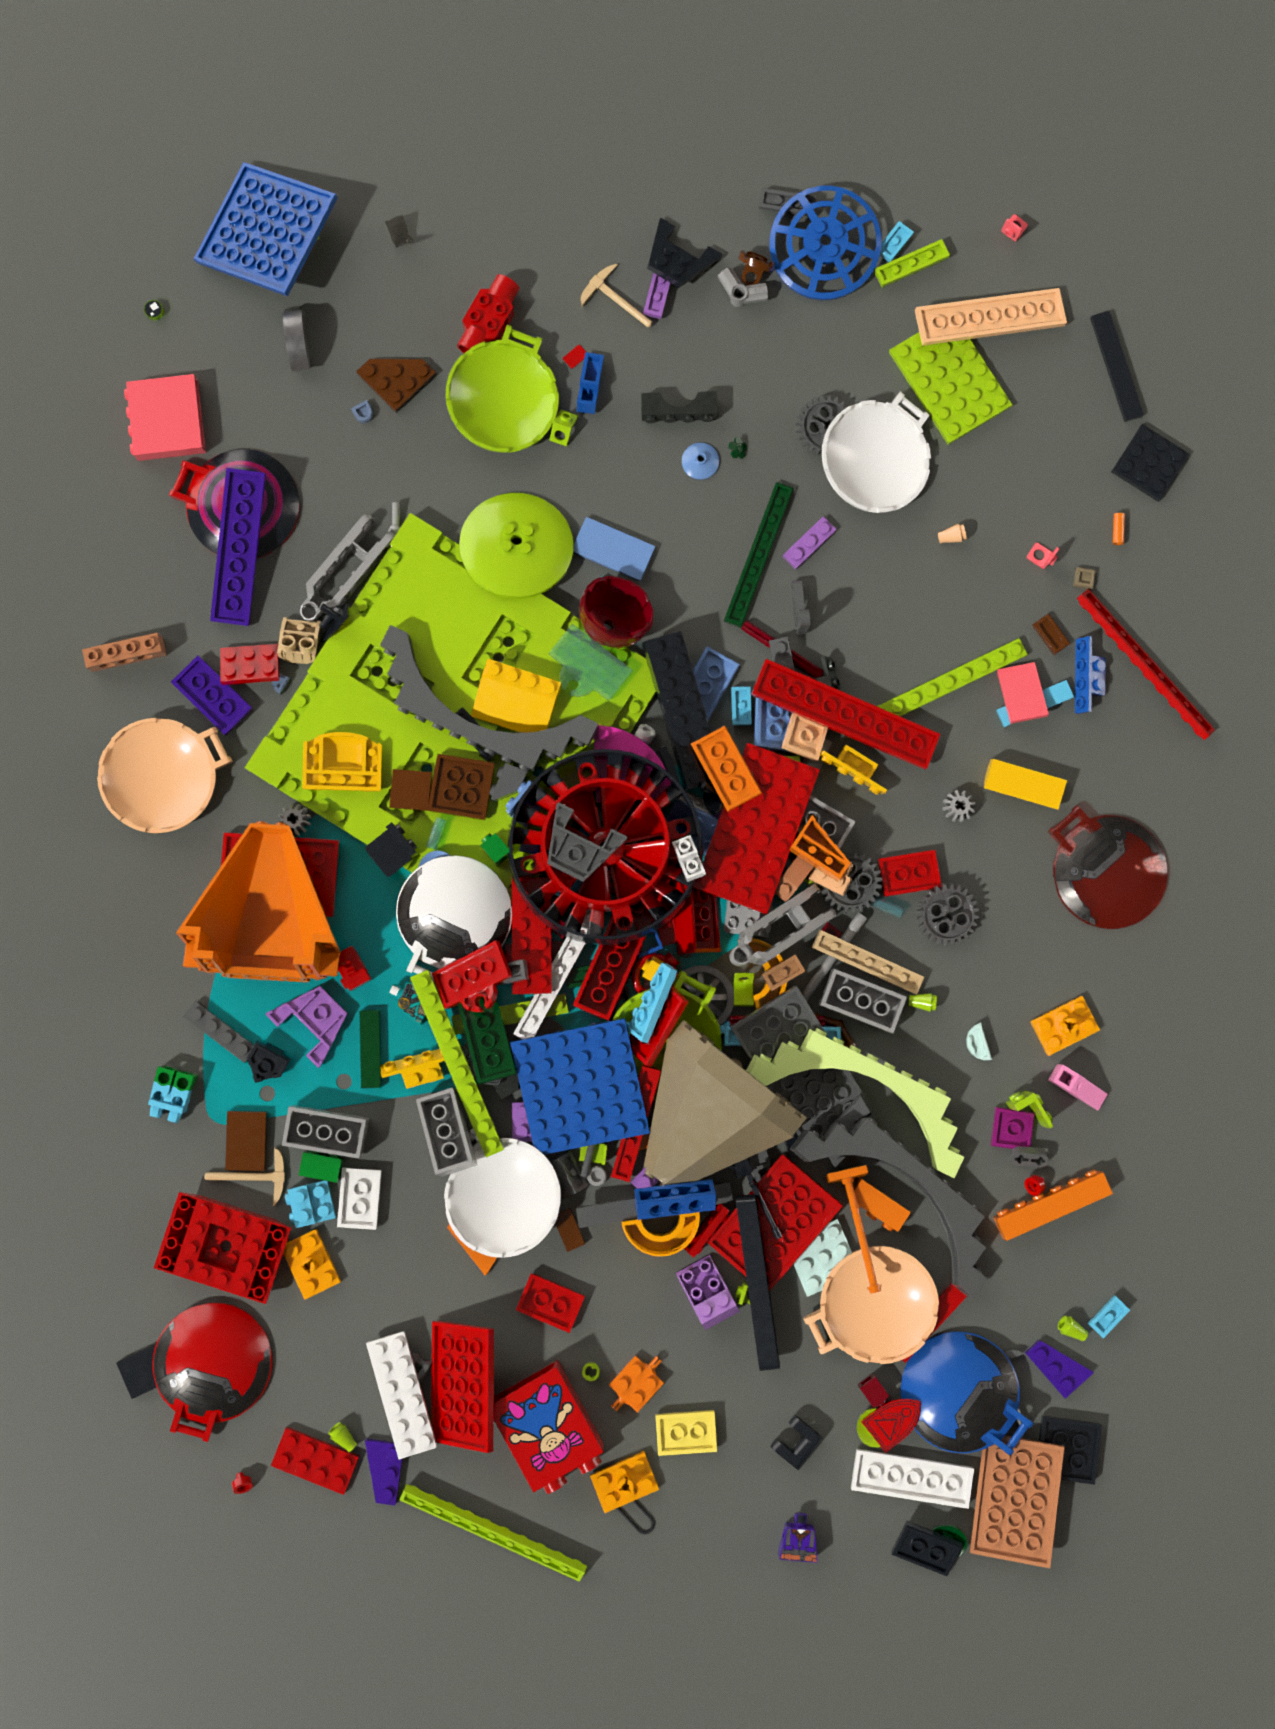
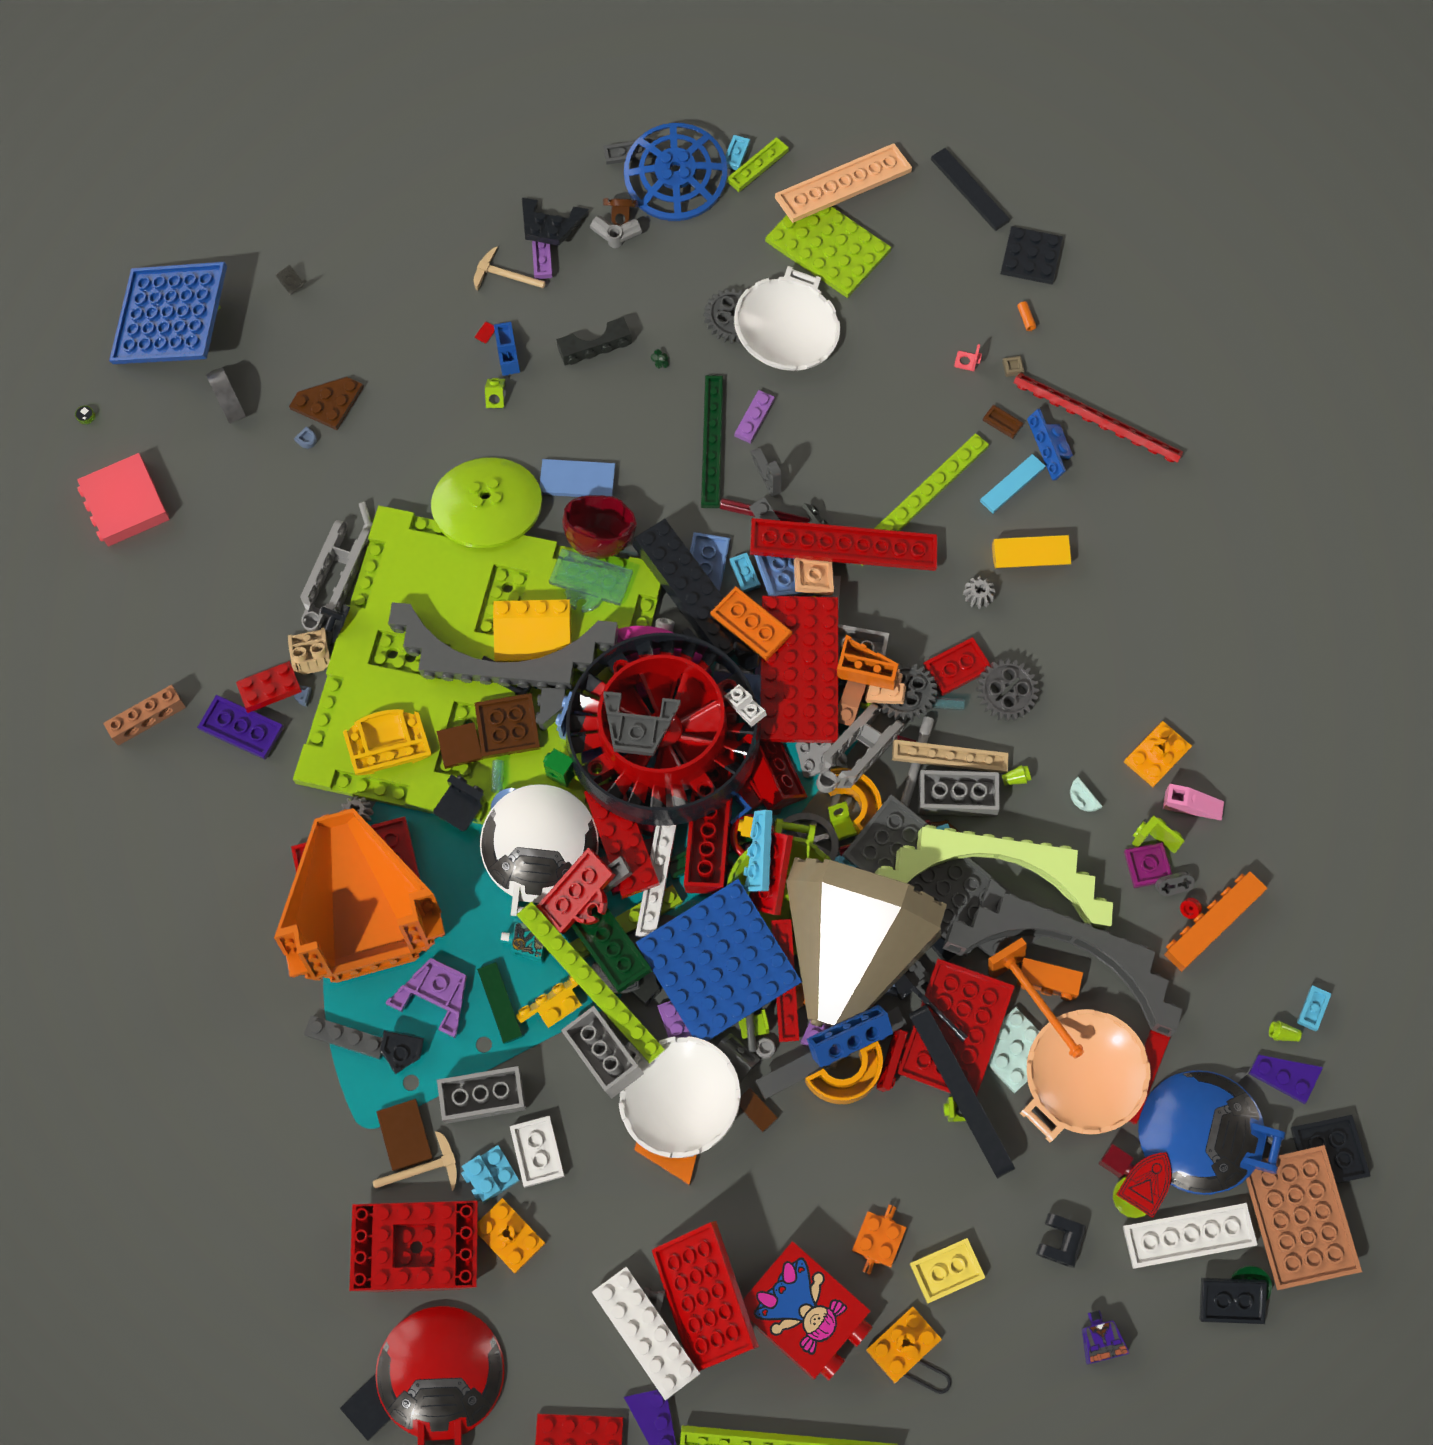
camera: 10 degrees left, 15 degrees down
light nougat dish [97,718,233,833] -> none
medium azure hips [148,1065,198,1123] -> none
dish [168,449,300,559] -> none
dark purple plate [210,467,266,626] -> none
green brick [298,1150,344,1183] -> none
lime cone [328,1422,357,1452] -> none
red brick [338,946,373,991] -> none
lime dish [446,325,559,453] -> none
red brick [457,274,520,353] -> none
red plate [516,1273,585,1333] -> none
lime bush [582,1362,600,1381] -> none
medium lavender slope [676,1255,740,1330] -> none
medium blue dish [682,443,719,480] -> none
medium nougat plate [761,954,805,991] -> none
yellow bracket [820,745,887,795] -> none
light nougat cone [938,524,967,544] -> none
coral tile [997,662,1049,724] -> none
coral bracket [1001,214,1028,242] -> none
clear red dish [1048,805,1168,929] -> none

